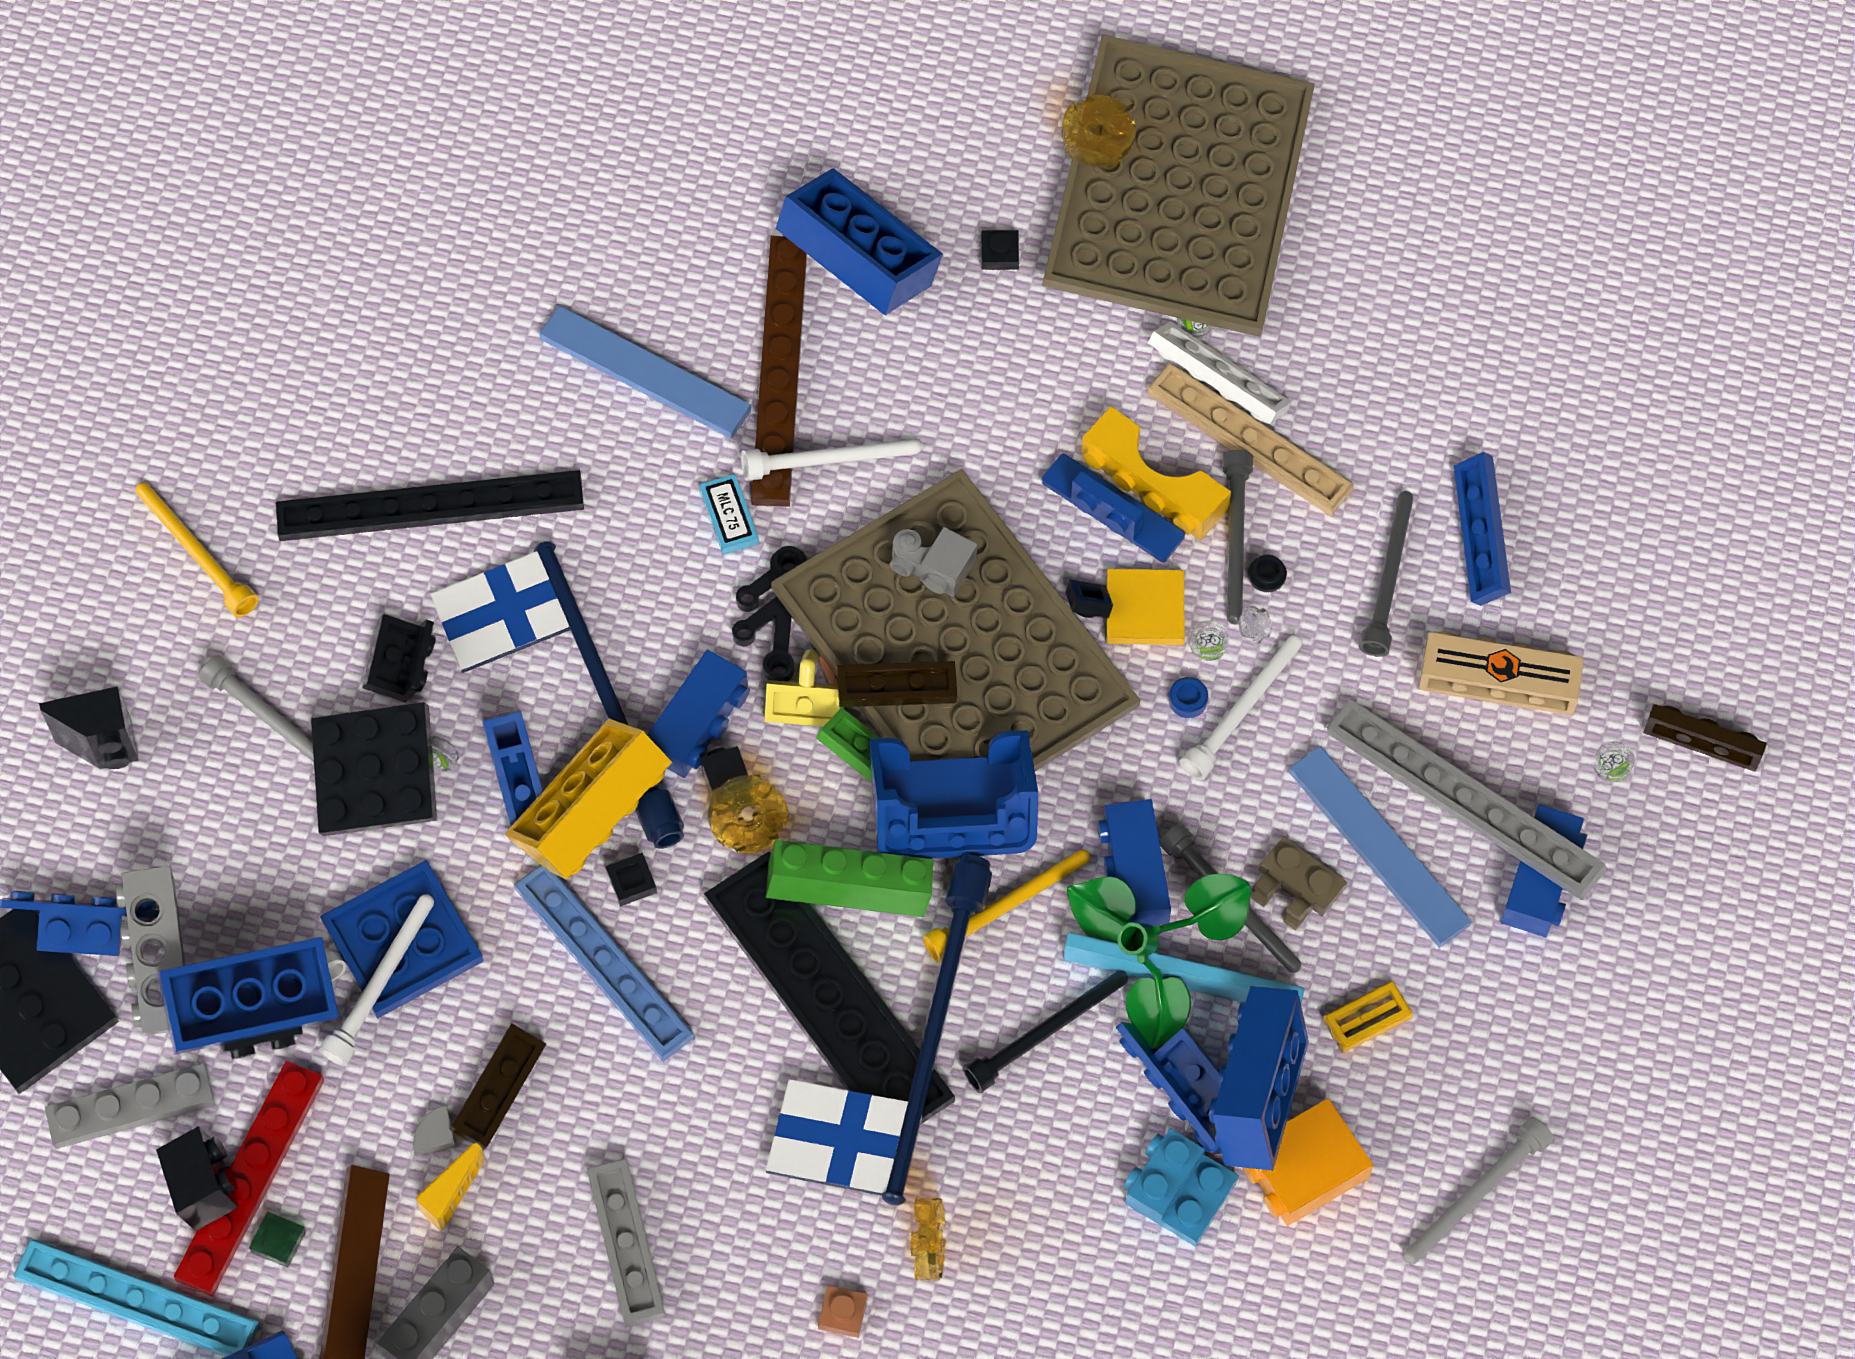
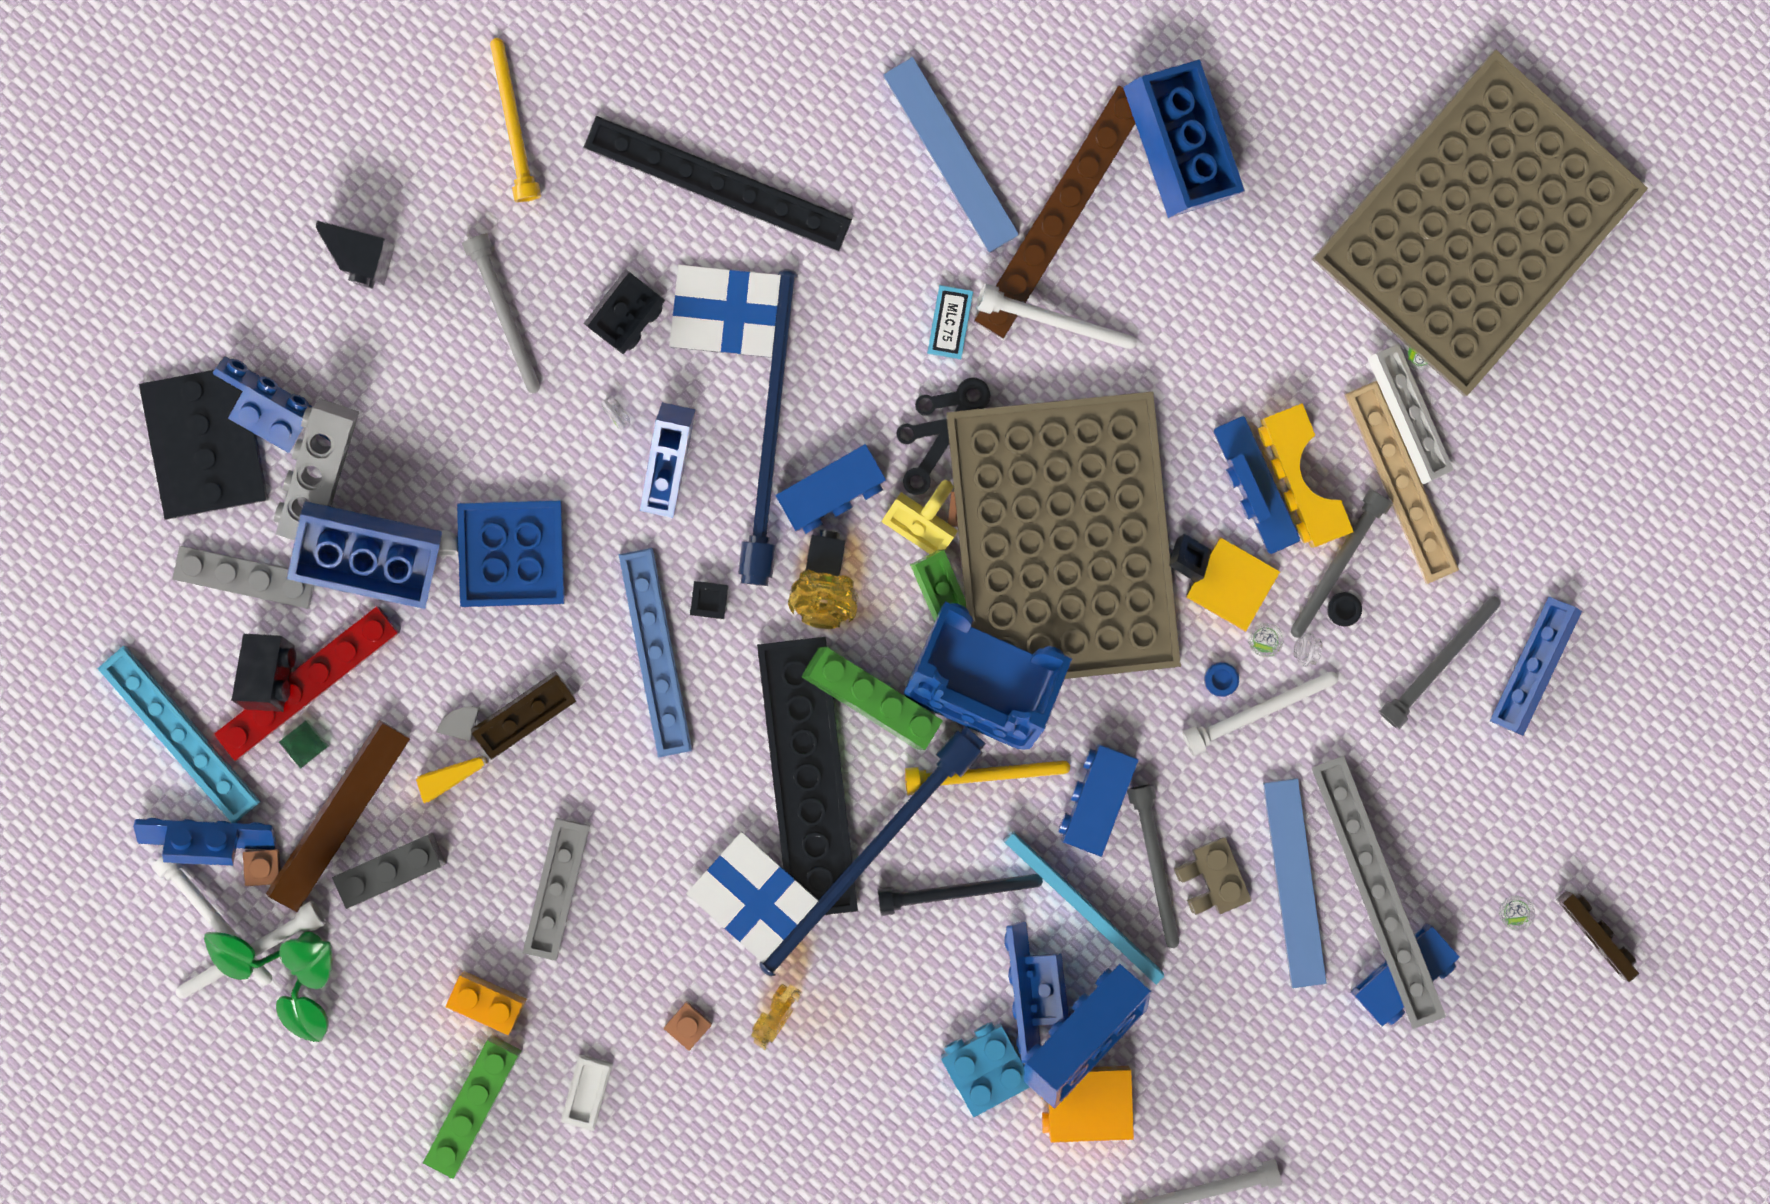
camera: 30 degrees right, 25 degrees up
black plate [311,702,437,836] -> none
white piece [319,894,434,1066] -> none
yellow slope [504,719,672,880] -> none
dark brown plate [837,661,958,707] -> none
light grey brick [890,527,978,597] -> none
black plate [981,230,1019,270] -> none
clear yellow plate [1061,95,1136,168] -> none
green plant [1067,874,1252,1049] -> none
yellow tile [1322,980,1413,1054] -> none
tan brick [1418,631,1584,716] -> none

